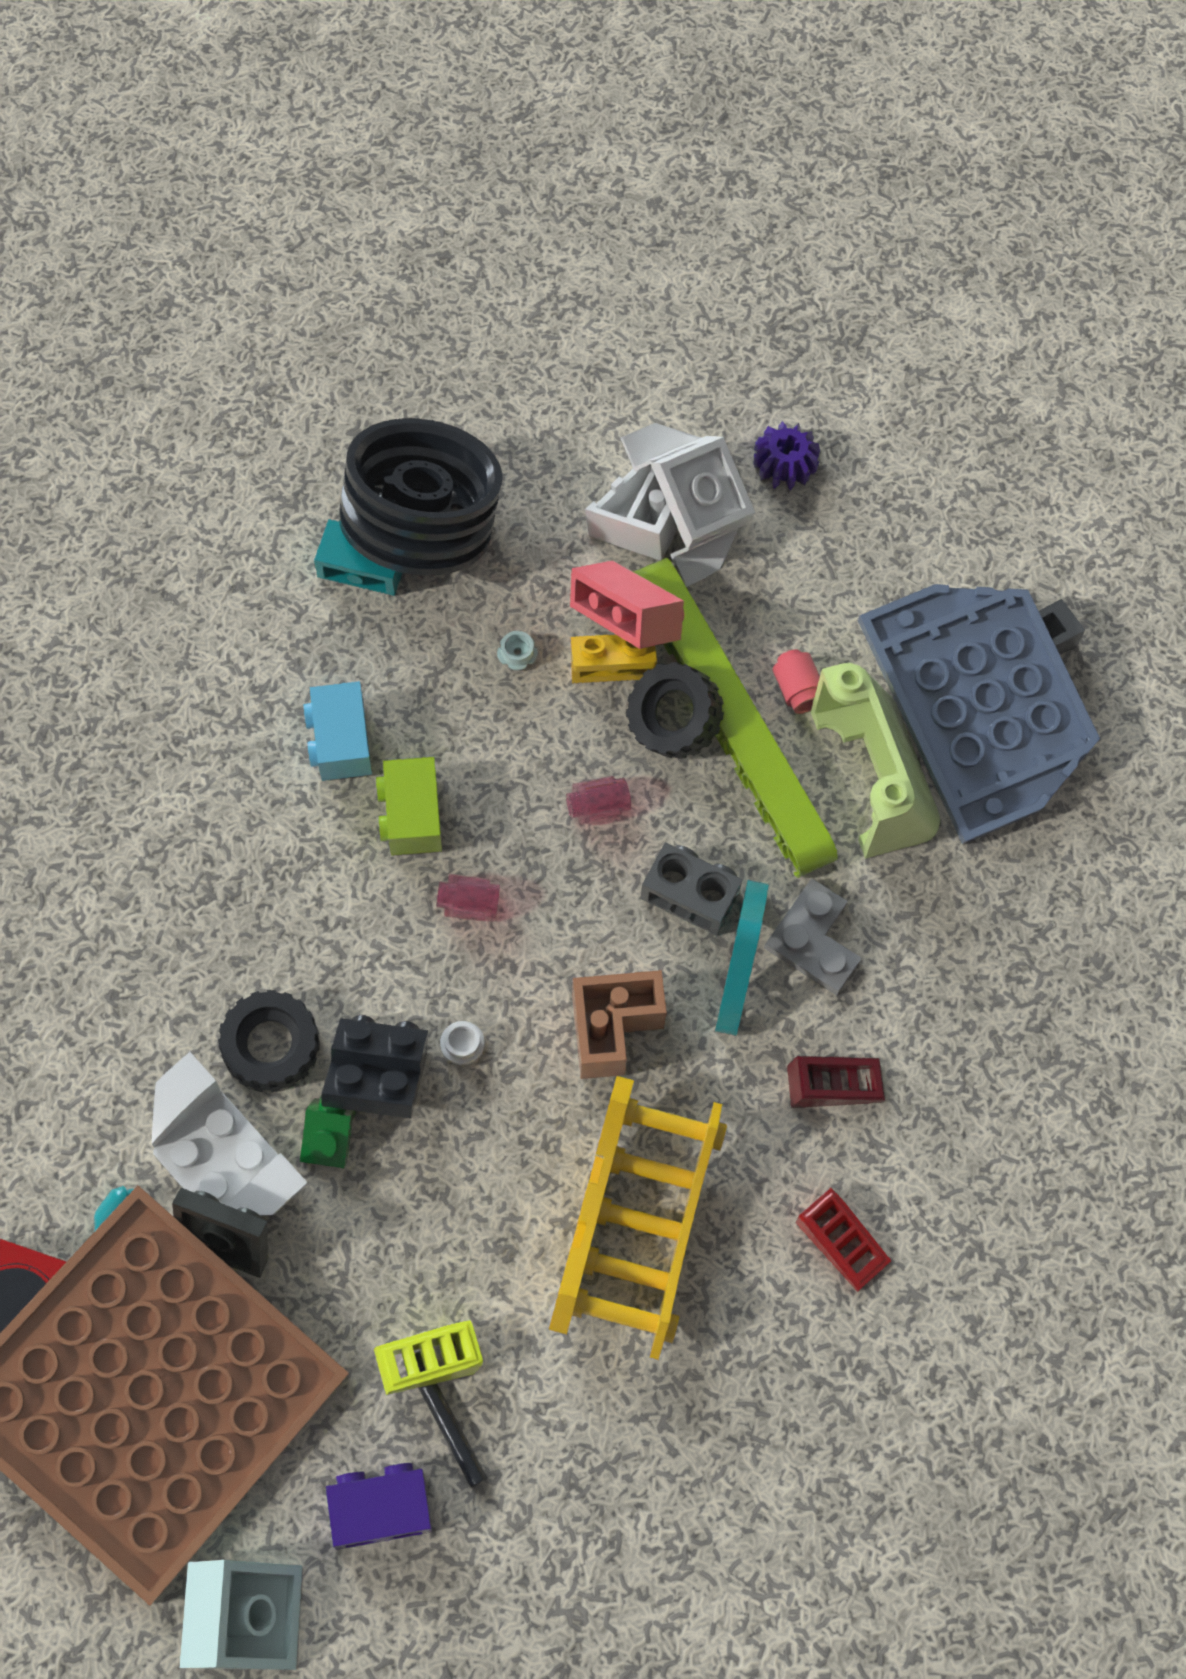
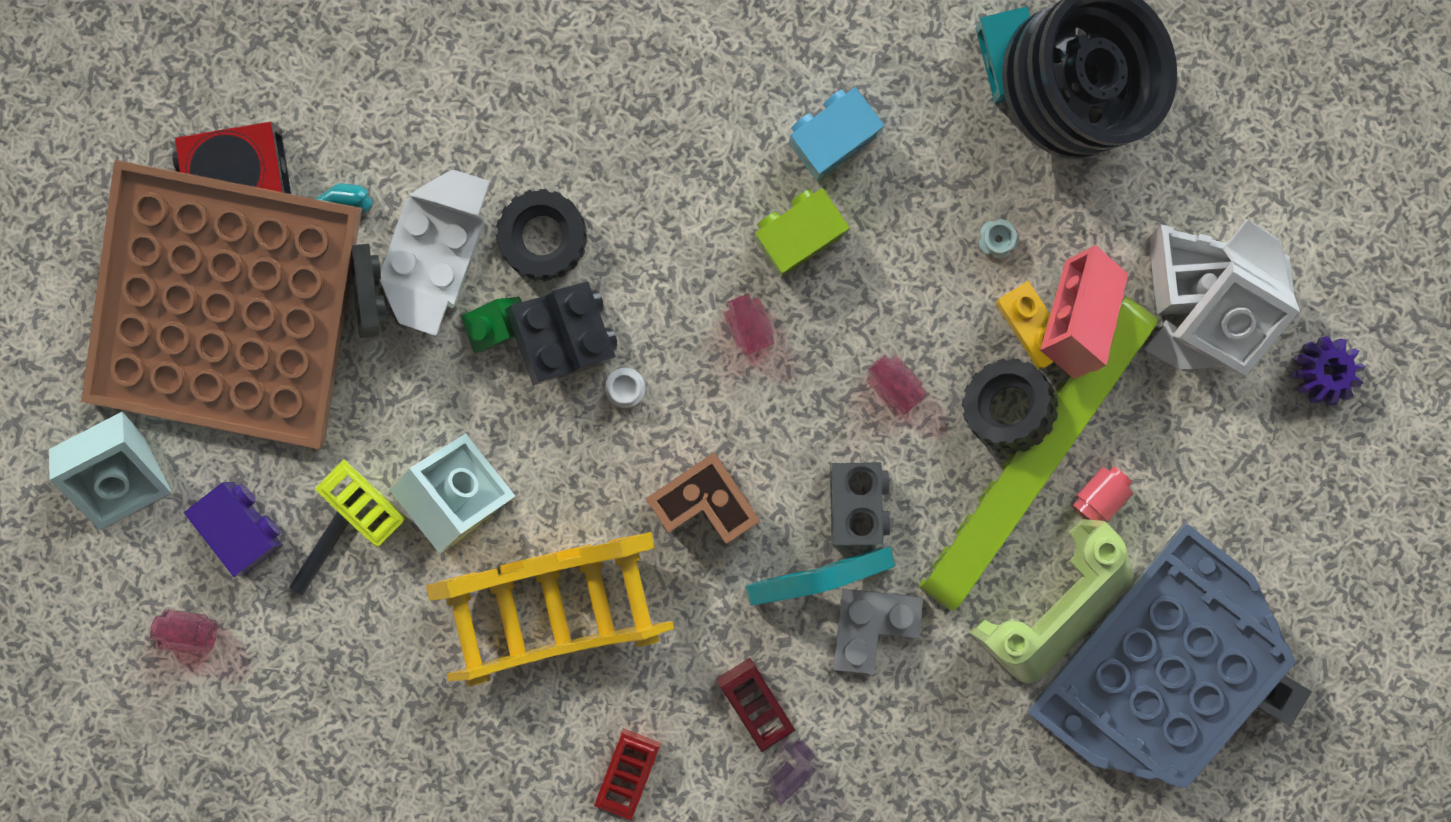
camera: 65 degrees right, 20 degrees up
none -> clear pink brick [150,609,218,655]
none -> light aqua slope [389,434,515,554]
none -> clear purple bracket [769,736,817,805]

